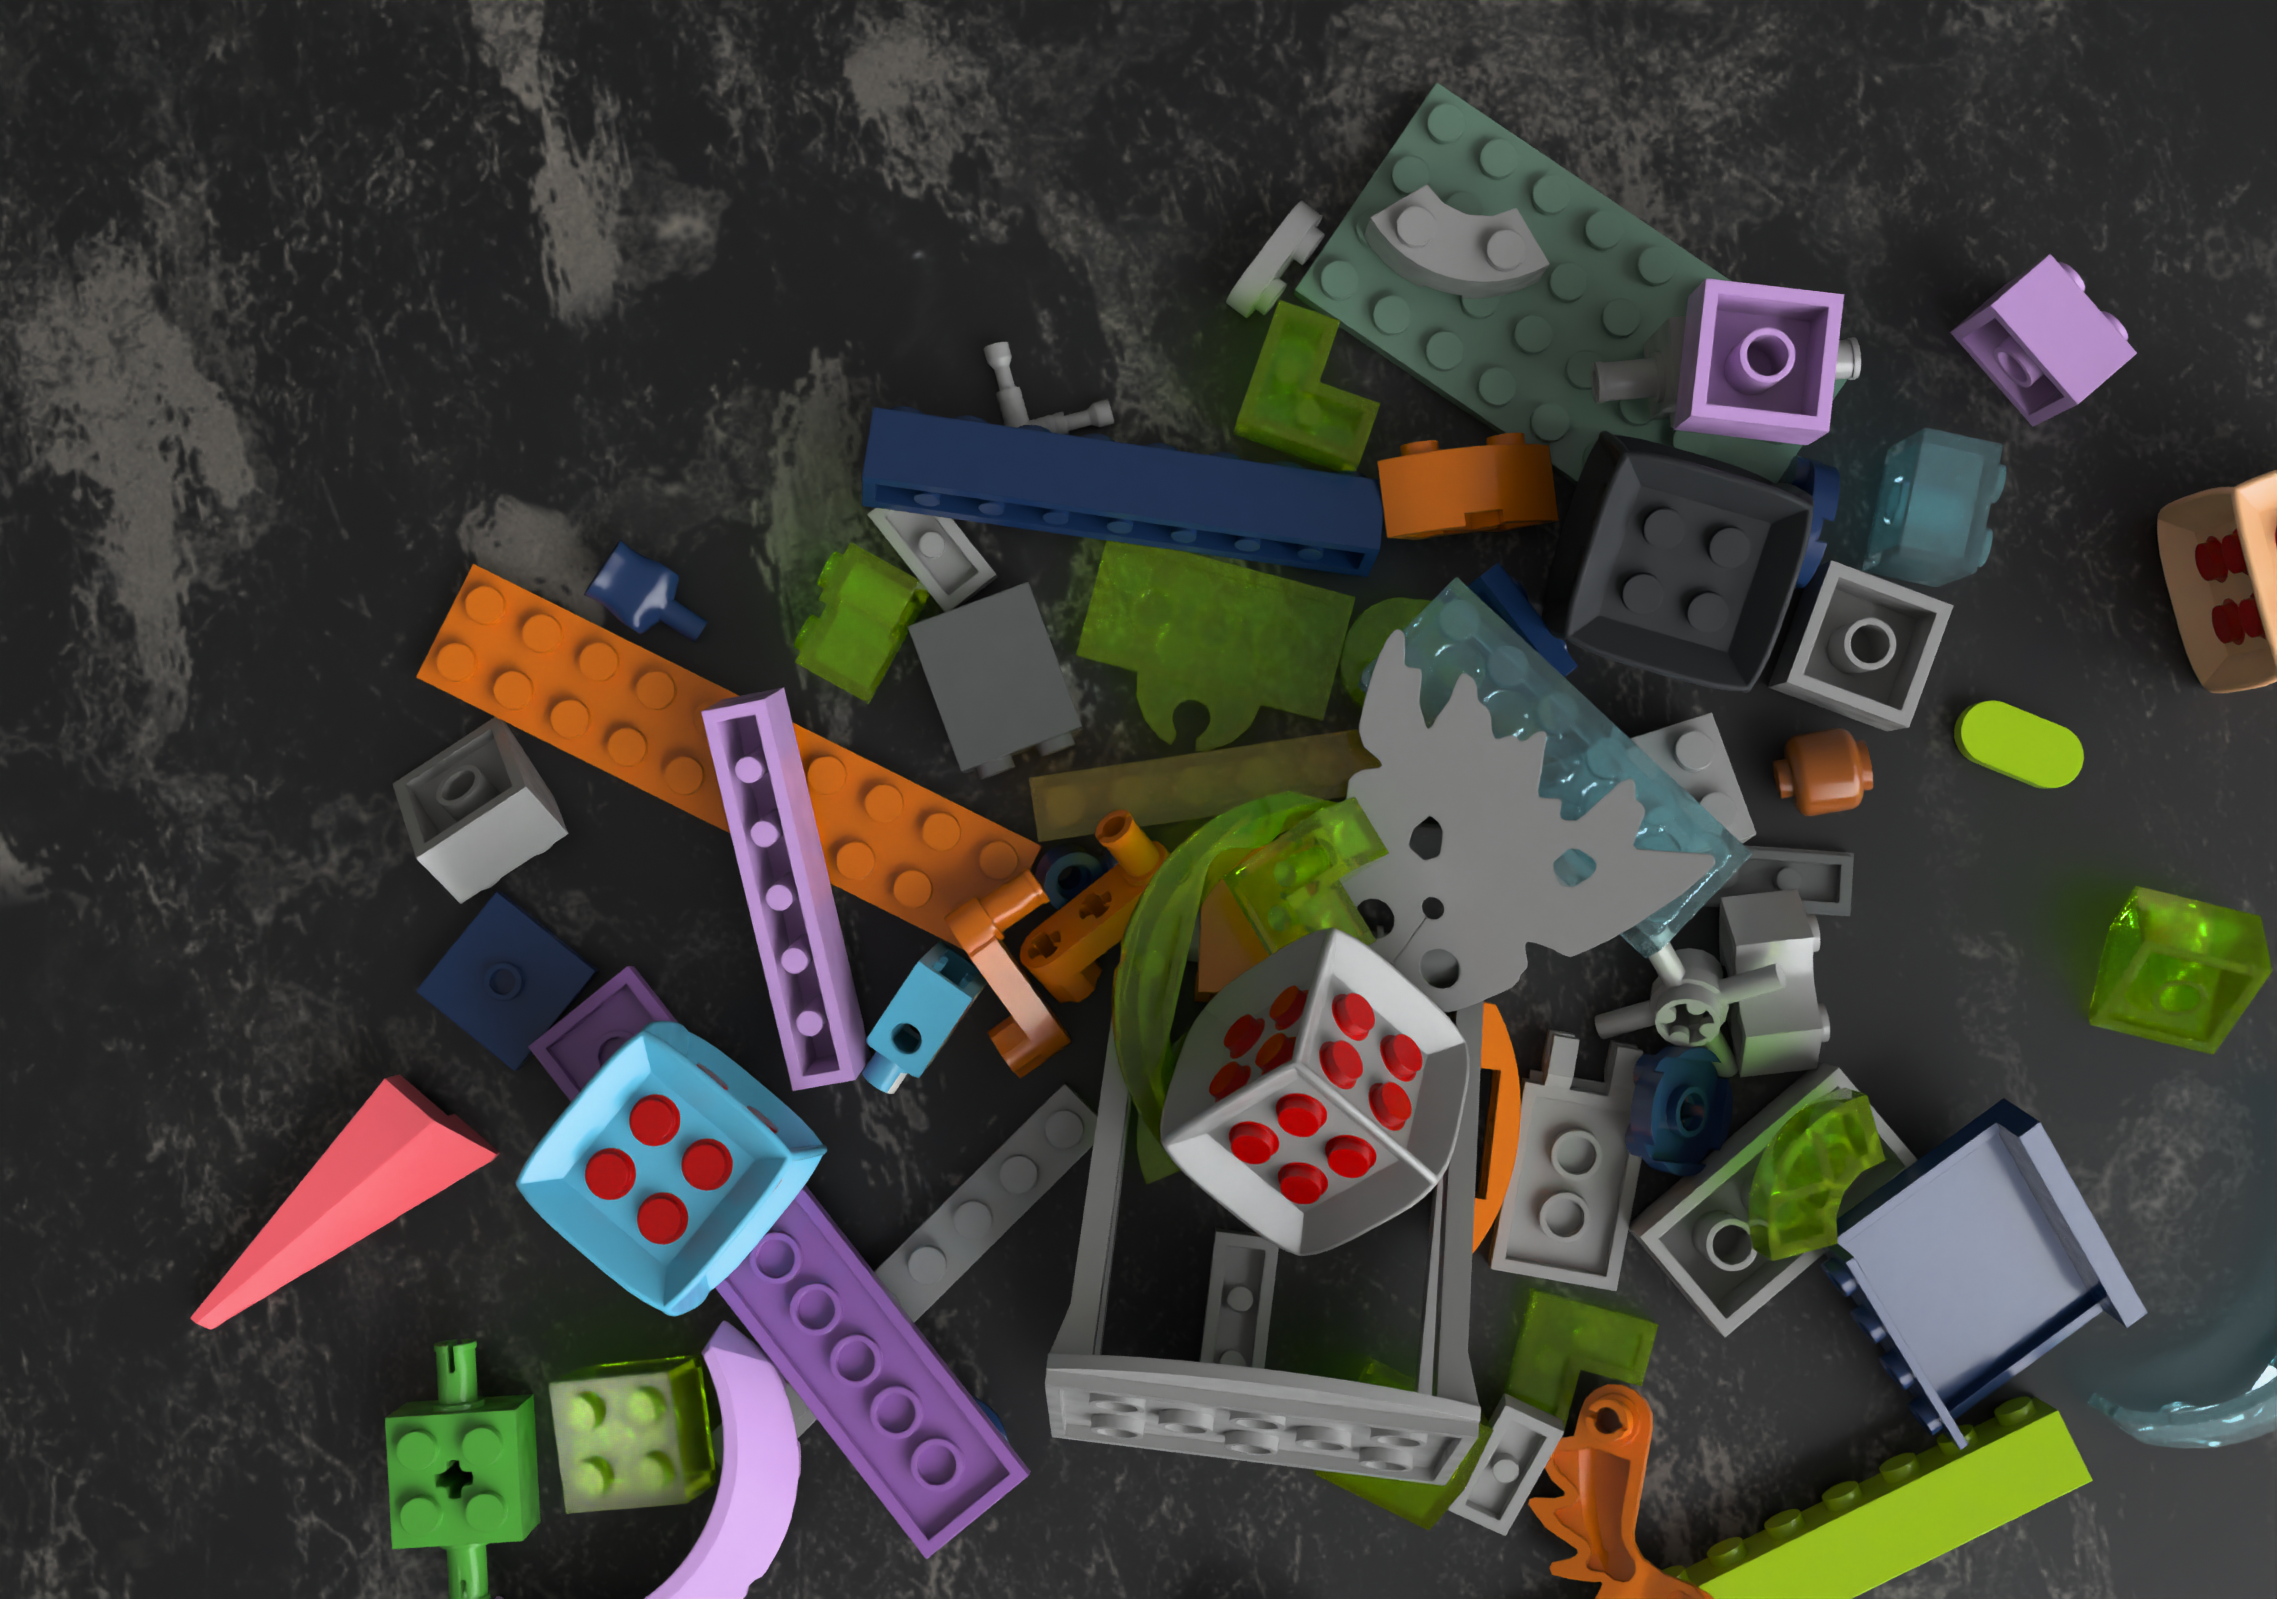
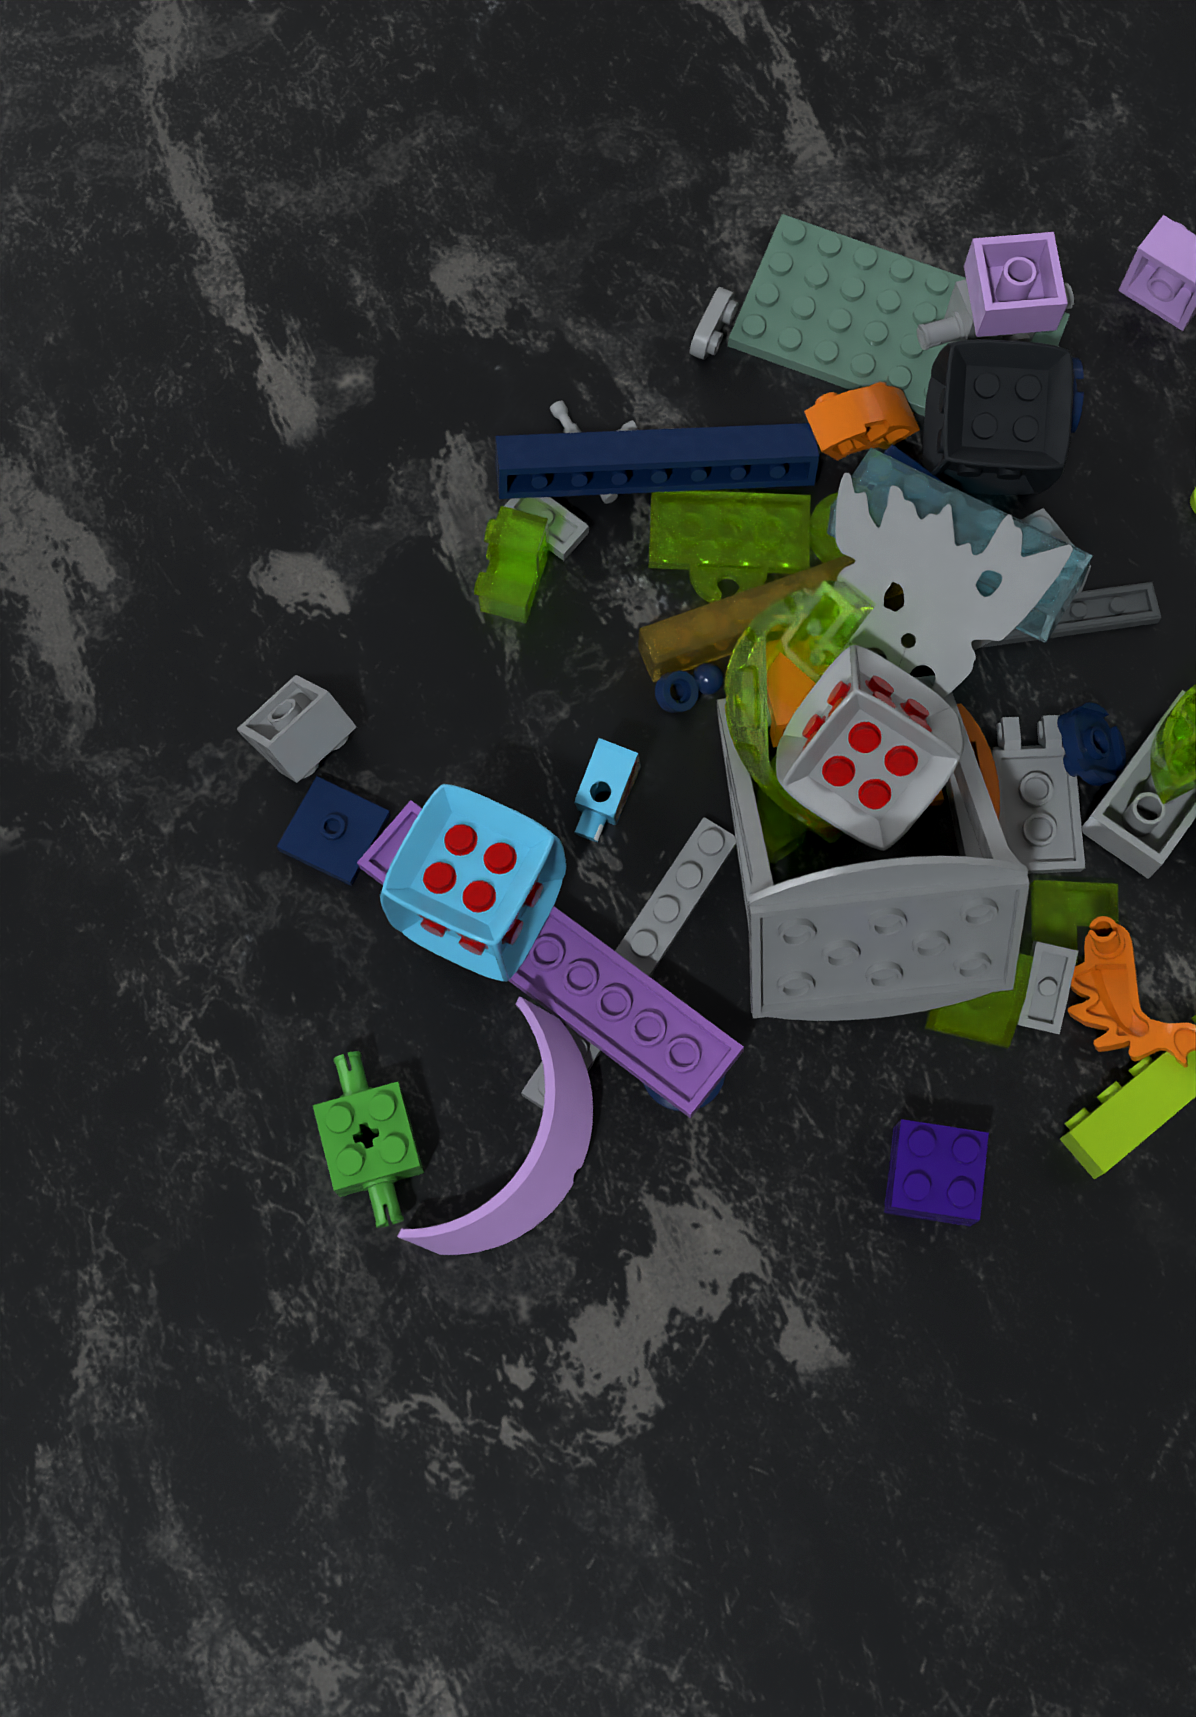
camera: 15 degrees left, 15 degrees down
coral wedge [190,1074,500,1330] -> none
orange plate [416,564,1043,950] -> none
clear neon green brick [548,1355,717,1514] -> none
dark blue piece [584,540,708,642] -> none
lavender brick [701,687,871,1091] -> none
dark grey panel [907,582,1083,780] -> none
orange beam [944,866,1073,1079] -> none
orange beam [1020,810,1184,1003] -> none
clear neon green brick [1234,300,1380,471] -> none
light grey brick [1364,185,1550,299] -> none
light grey bar [1595,923,1786,1078] -> none
light grey brick [1719,889,1830,1077] -> none
light grey brick [1768,560,1954,731] -> none
dark orange head [1773,728,1873,816] -> none
clear light blue brick [1862,428,2006,587] -> none

